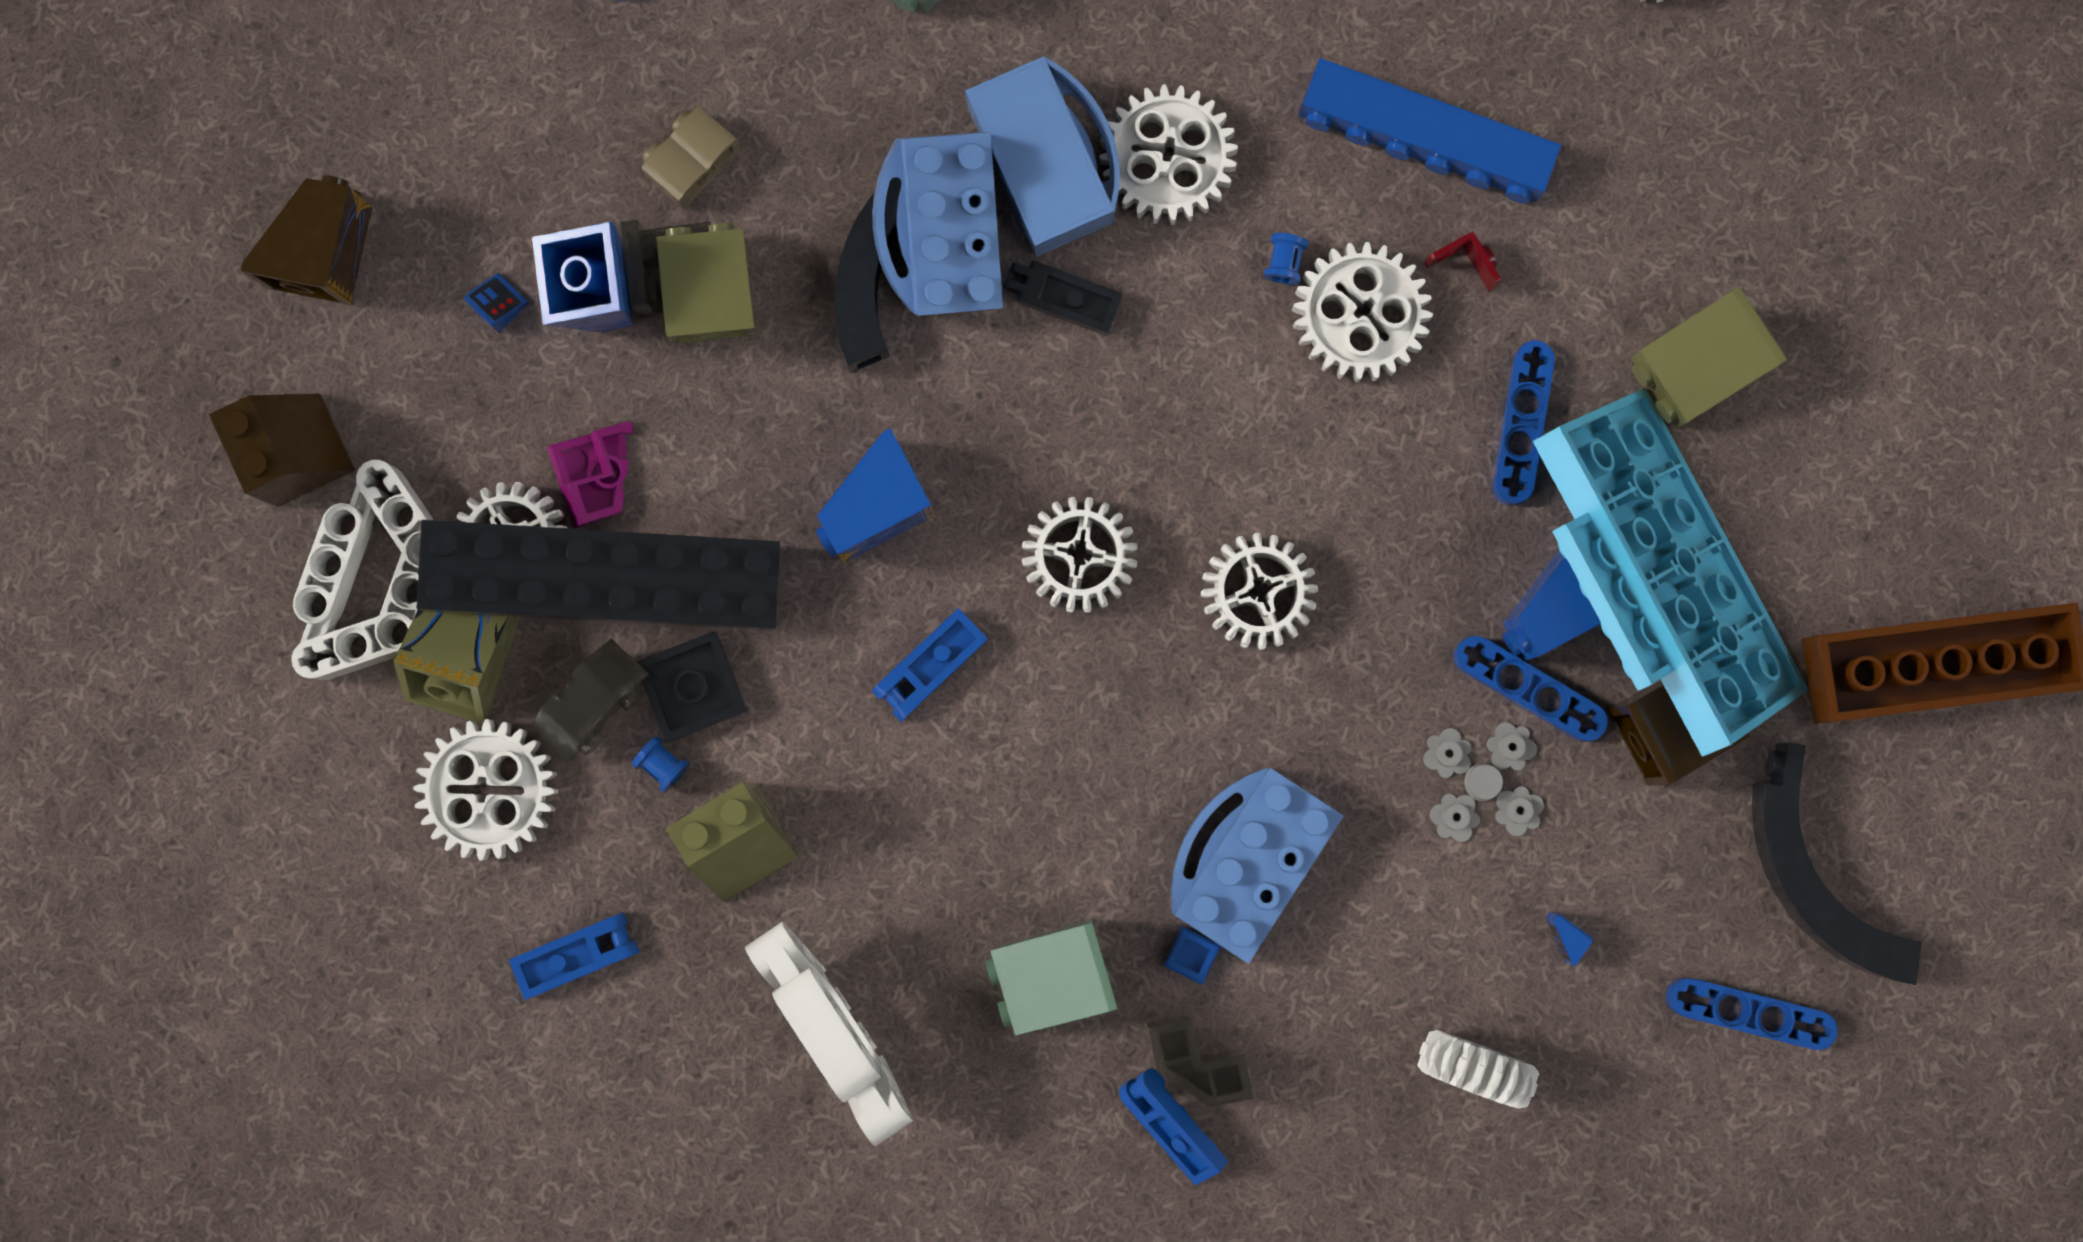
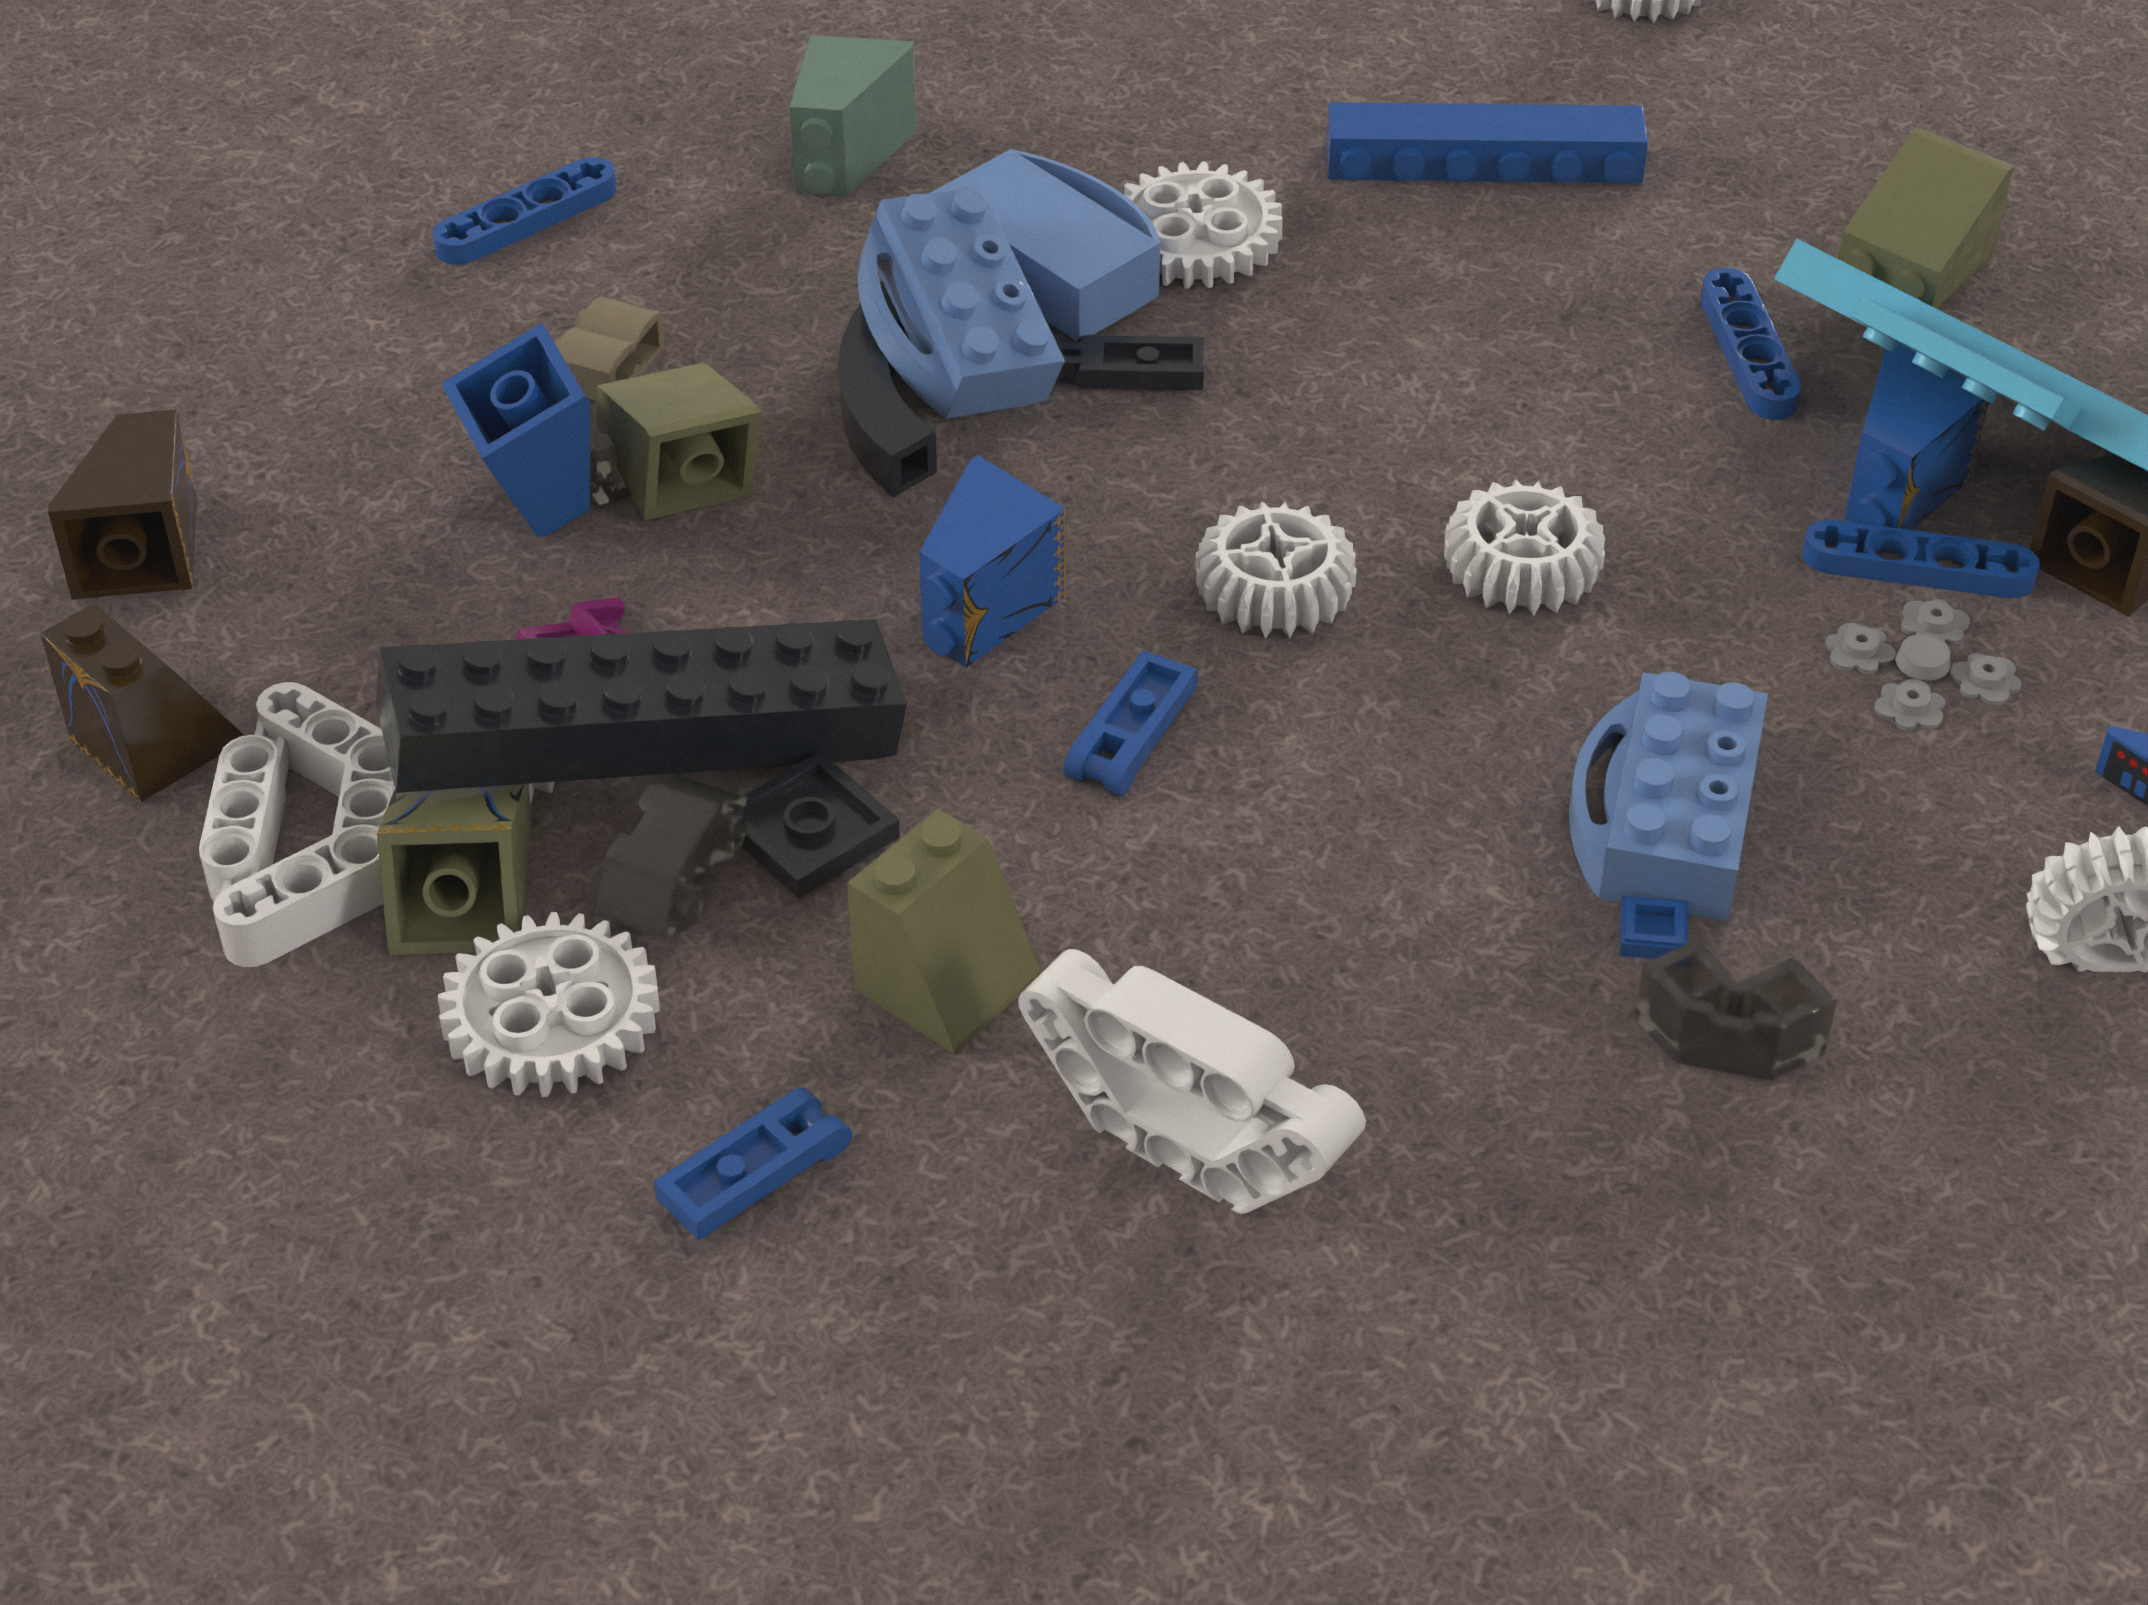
camera: 20 degrees left, 40 degrees down
slope [463,273,529,333] -> none
blue bush [631,736,690,793] -> none
sand green slope [985,919,1118,1036] -> none
blue plate [1119,1068,1229,1185] -> none
blue bush [1263,233,1309,285] -> none
white gear [1292,242,1433,382] -> none
dark red bracket [1424,231,1501,292] -> none

